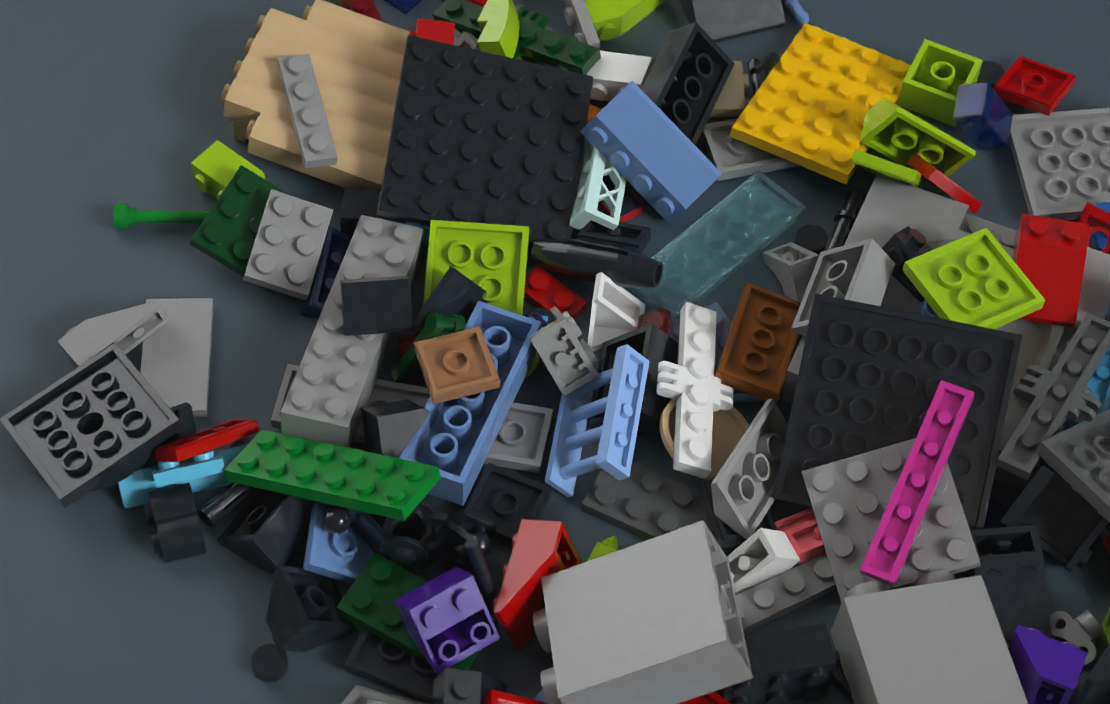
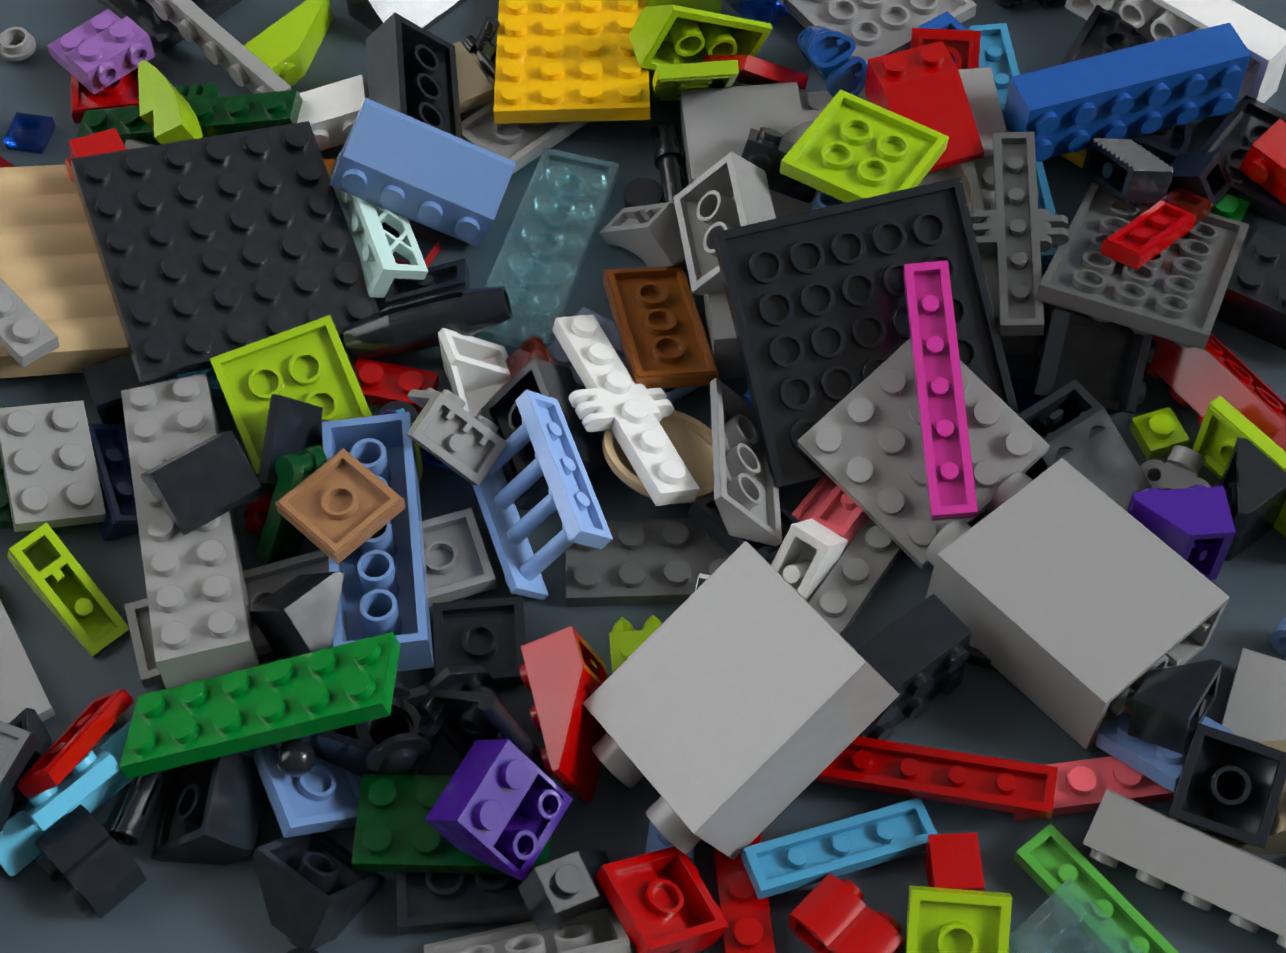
camera: 25 degrees left, 0 degrees up
none -> lime slope [7,522,130,657]
none -> blue piece [798,26,867,98]
none -> lime plate [1129,406,1190,460]

